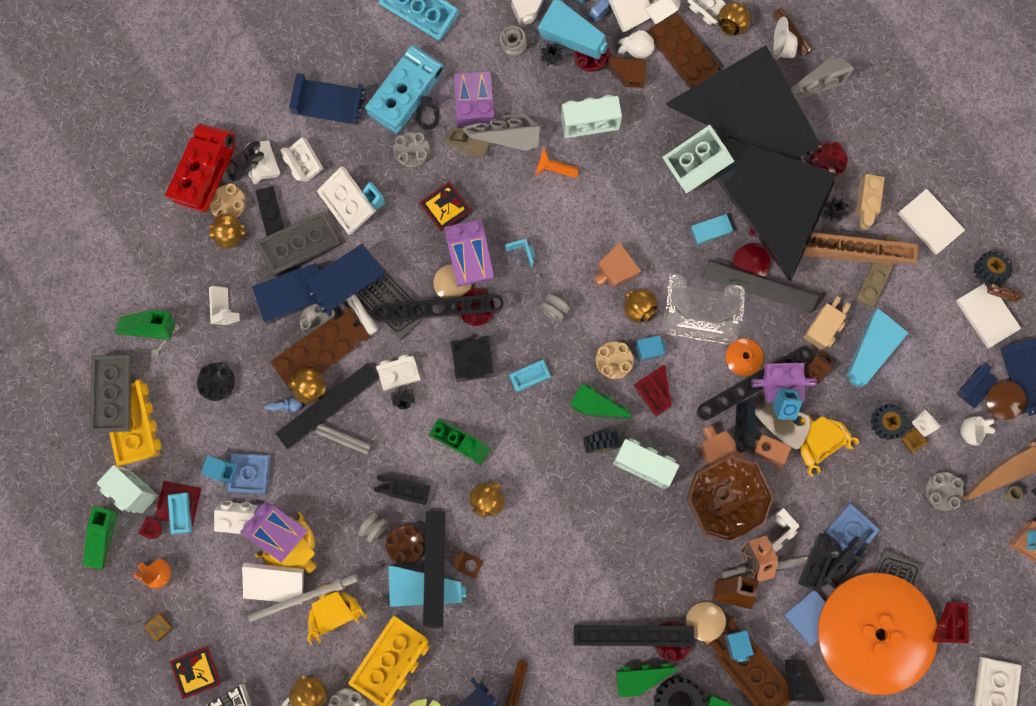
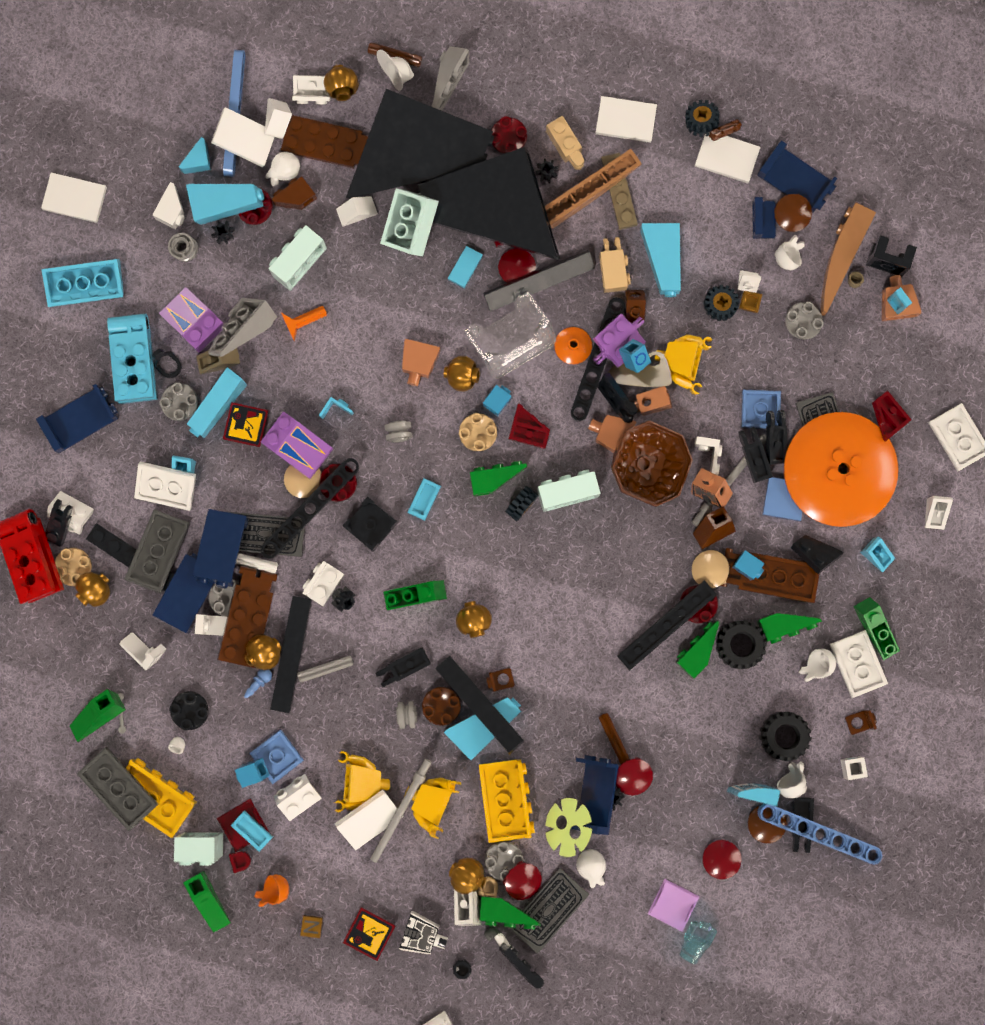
camera: 40 degrees left, 5 degrees up
medium lavender slope [240,501,308,563] -> none
white bracket [280,138,324,182] -> none
none -> white hinge [168,737,185,754]
none -> medium azure slope [187,367,247,438]
none -> white bracket [195,614,227,636]
none -> white slope [336,196,378,227]

